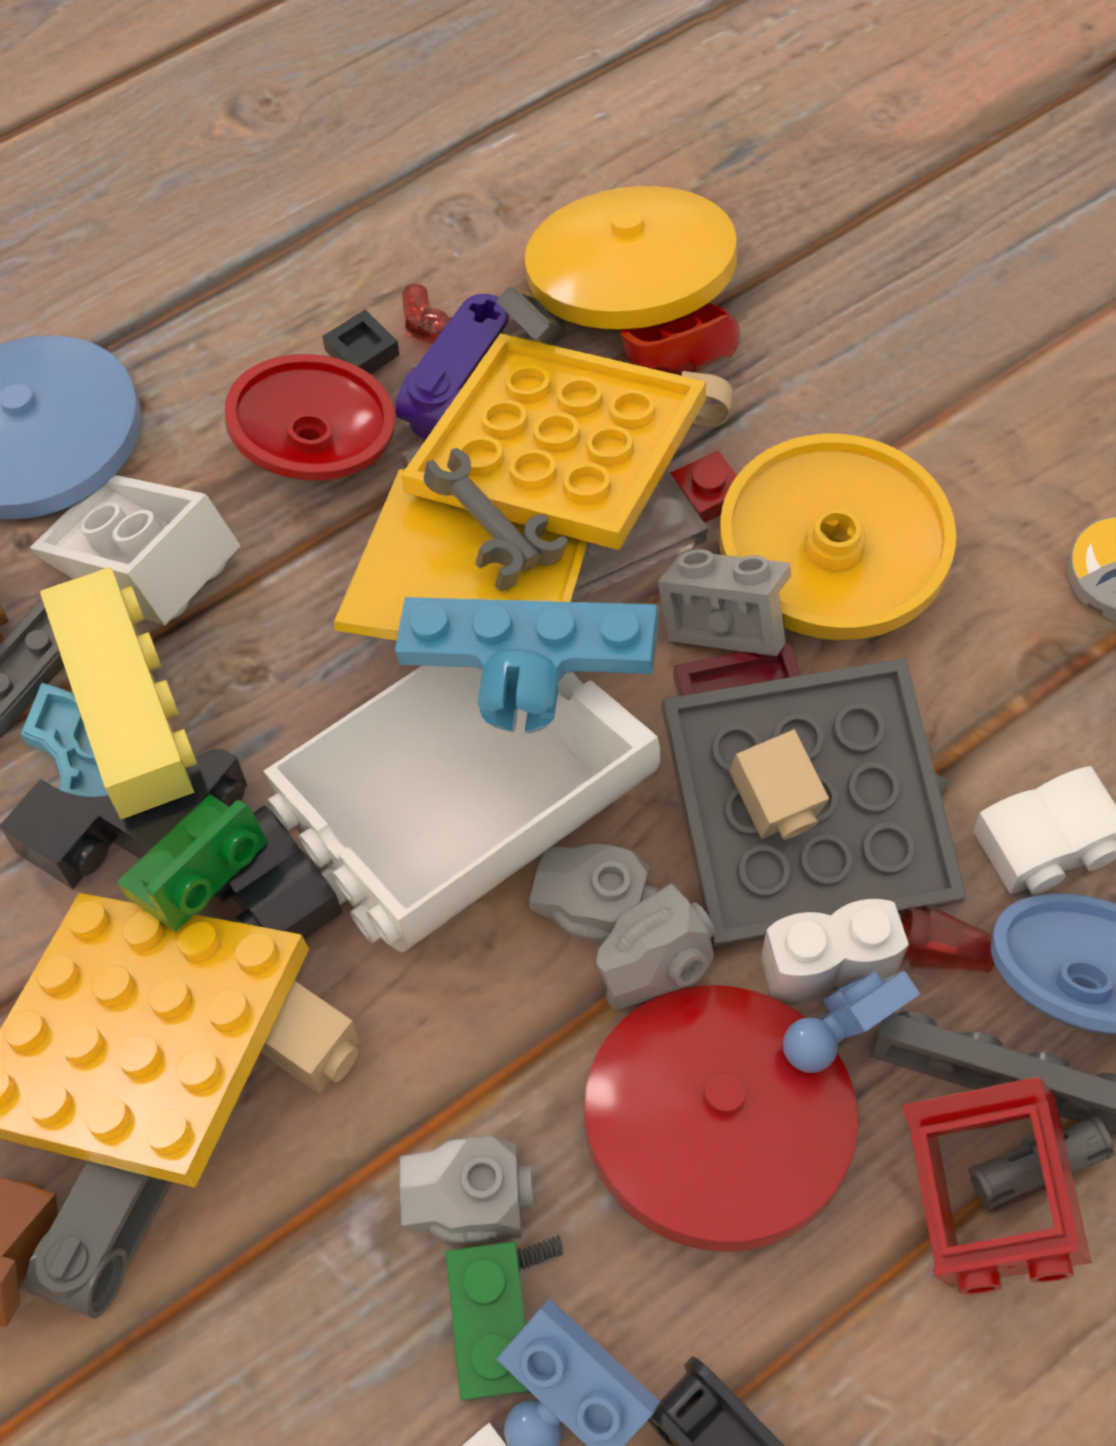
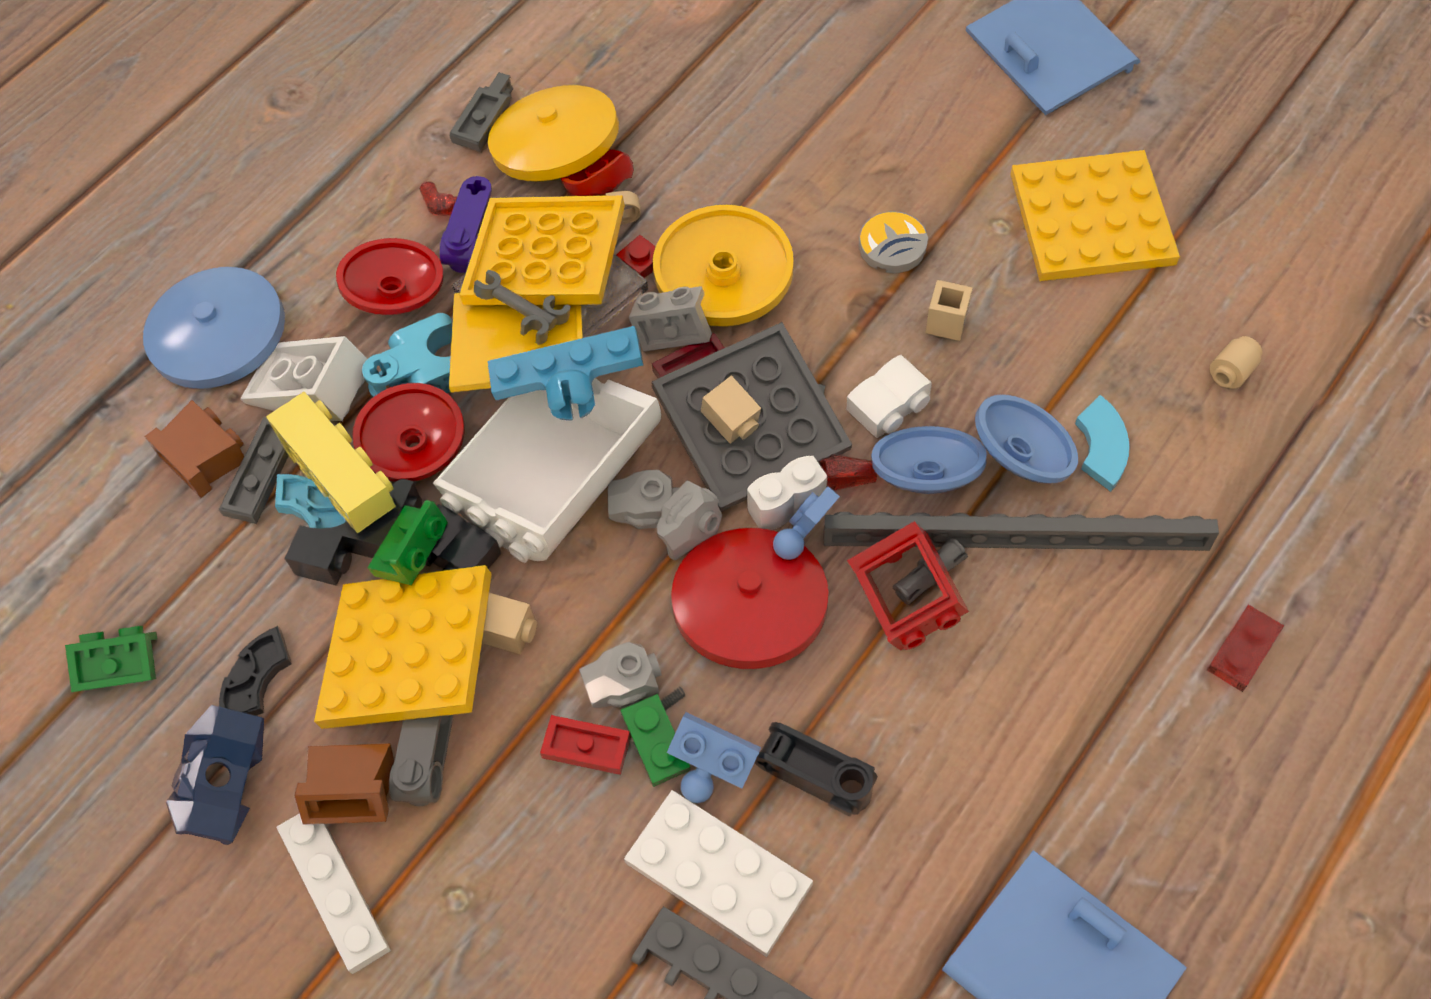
camera: 15 degrees left, 0 degrees up
black plate [322,309,400,374] -> none
dark grey tile [496,287,565,345] -> none
none -> red dish [352,383,465,482]
none -> medium azure piece [362,313,453,398]
none -> dark grey hinge [449,72,513,152]
none -> red plate [540,715,631,775]

